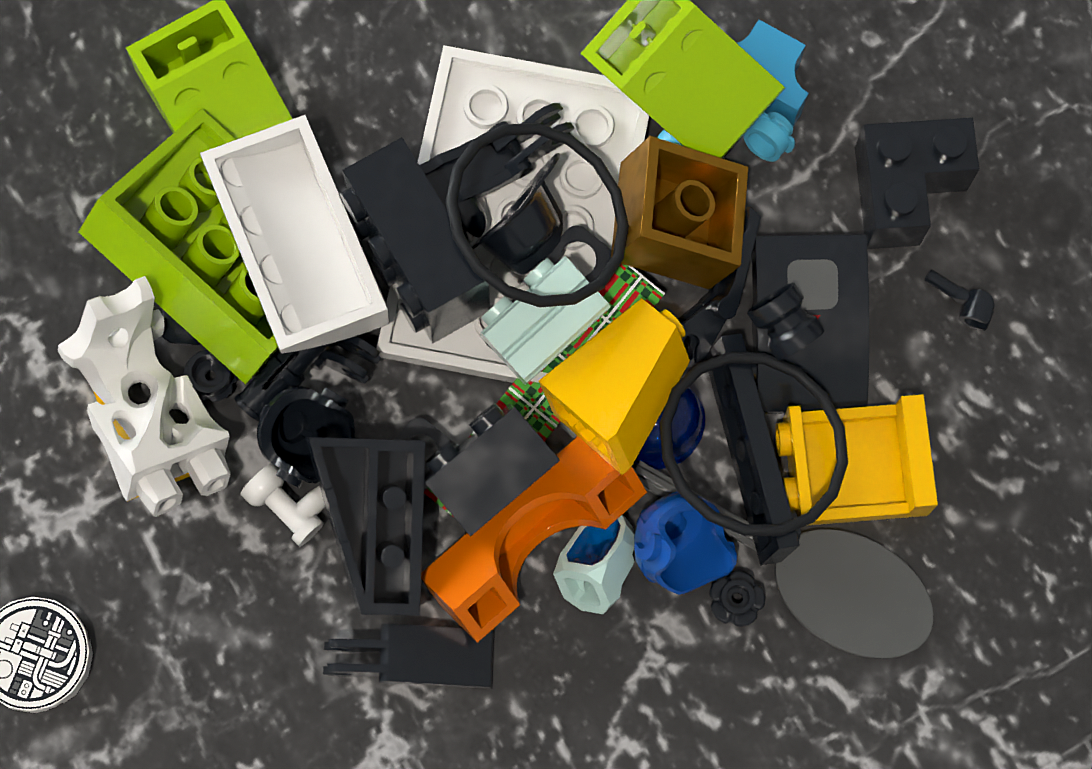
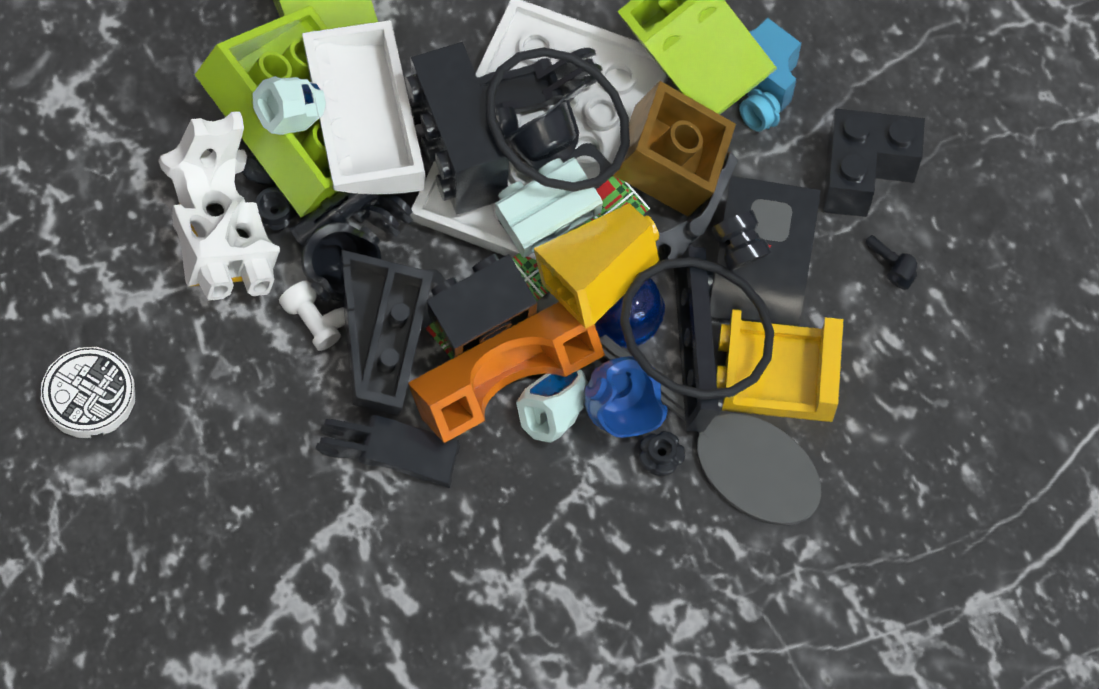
camera: 10 degrees right, 10 degrees down
none -> light aqua rock [253,76,326,135]

